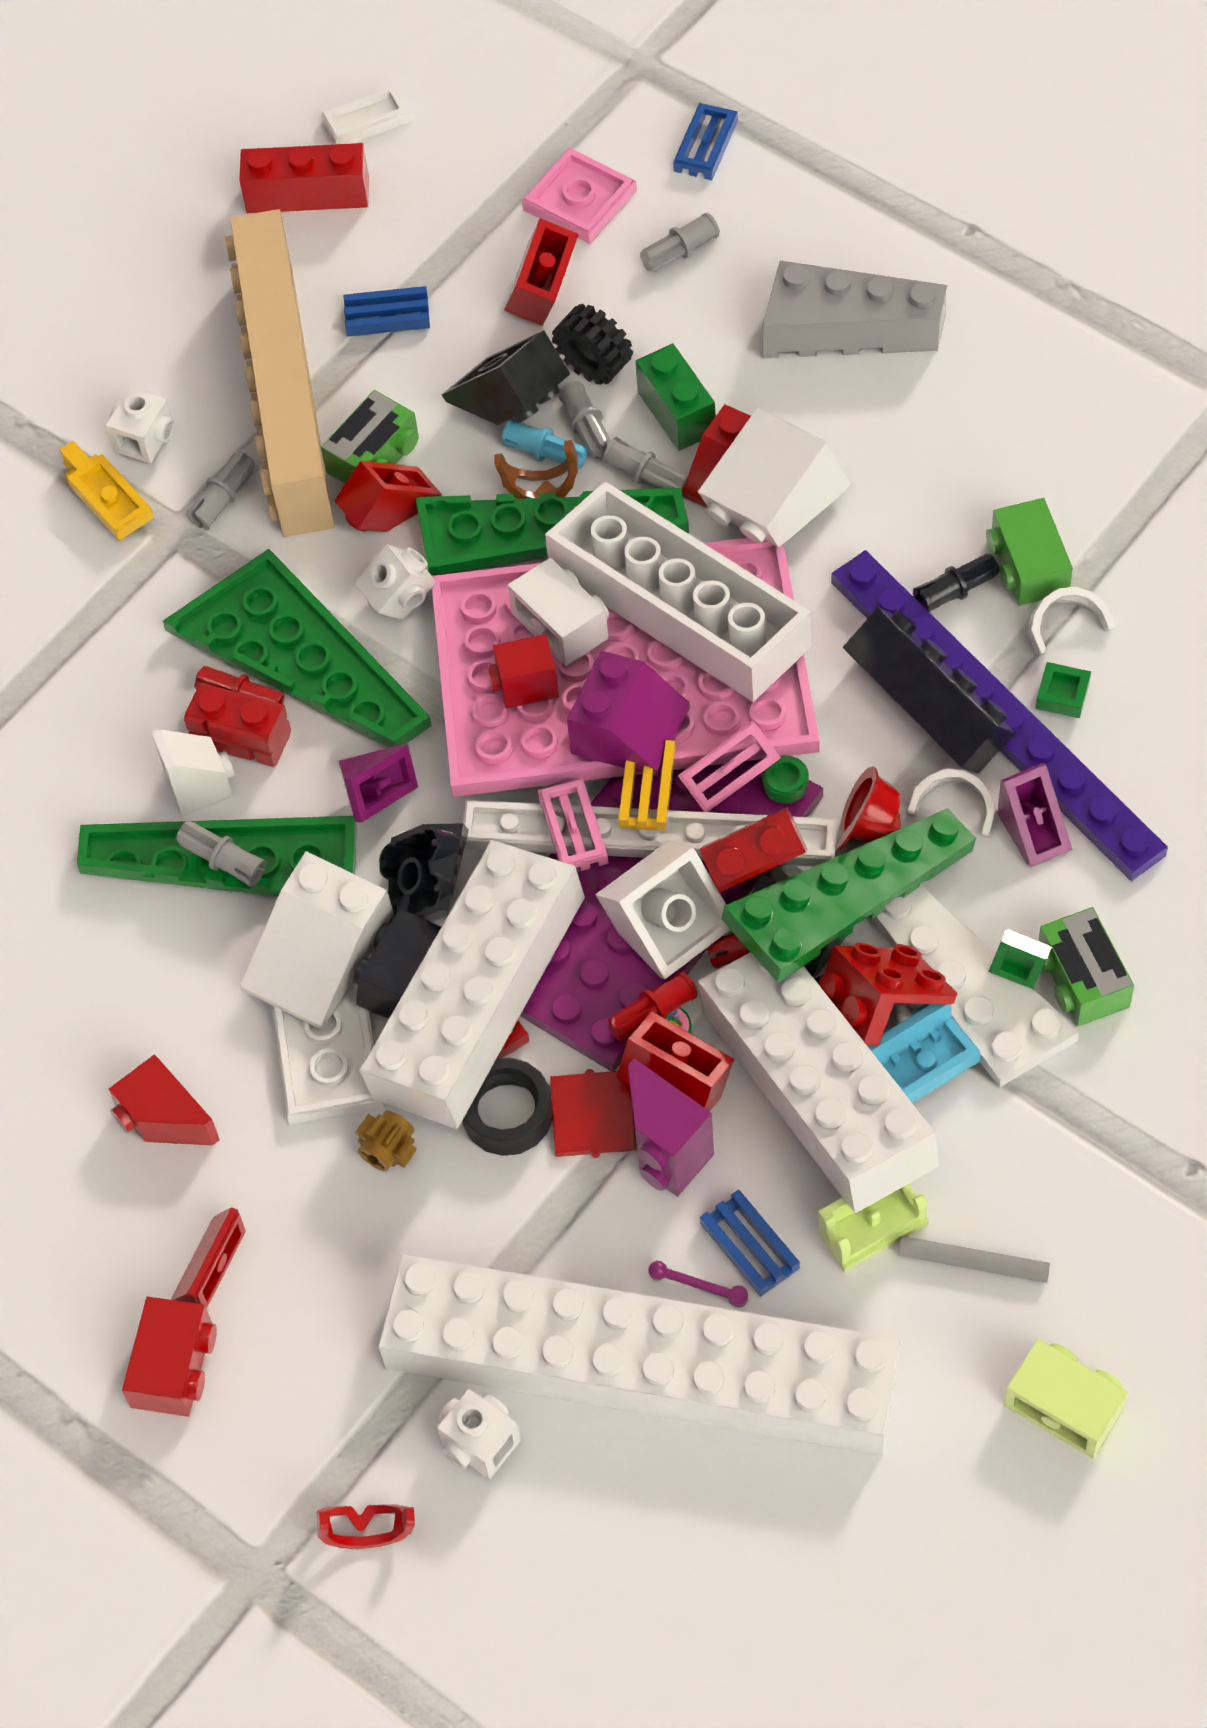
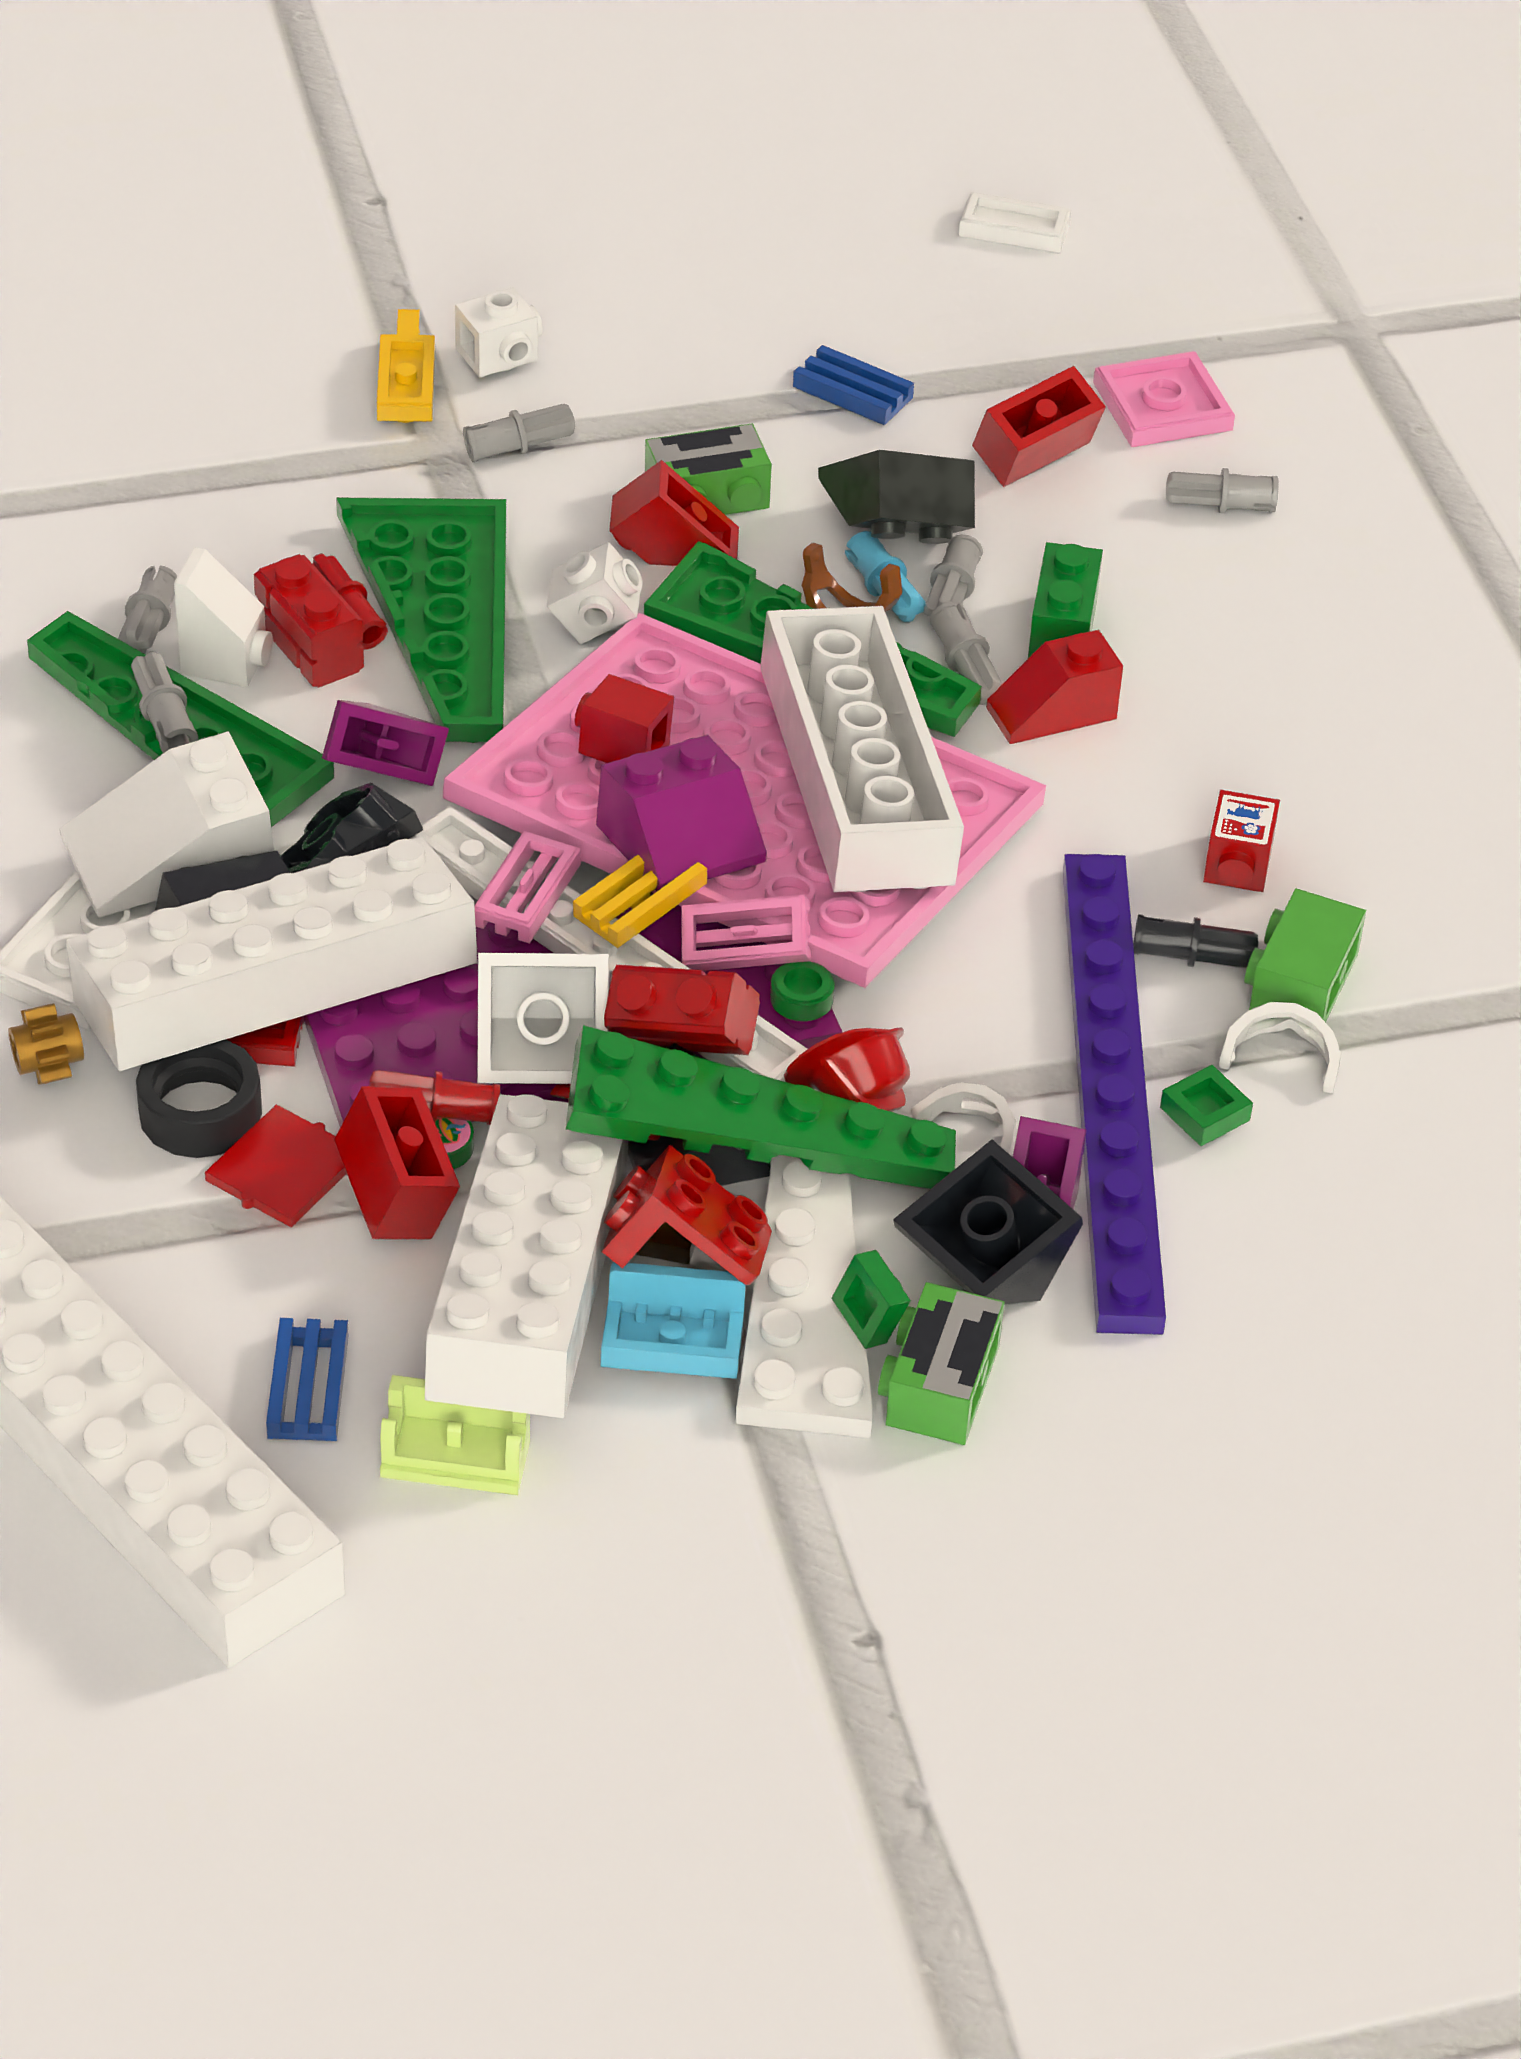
camera: 30 degrees right, 15 degrees down
tan brick [225,209,335,537] -> none
red brick [239,143,369,213] -> none
white brick [508,557,609,666] -> none
black tyre [552,304,633,385] -> none
magenta slope [628,1058,714,1197] -> none
magenta hinge [648,1260,748,1308] -> none
blue tile [673,103,738,180] -> none
white slope [698,407,851,547] -> none
light grey wedge [762,261,947,358] -> none
black brick [842,607,1015,774] -> none
light grey bar [898,1236,1050,1283] -> none
yellowish green brick [1004,1339,1128,1459] -> none
none -> light grey axle [118,565,177,654]
none -> black slope [893,1139,1083,1304]
none -> red brick [1203,790,1280,892]

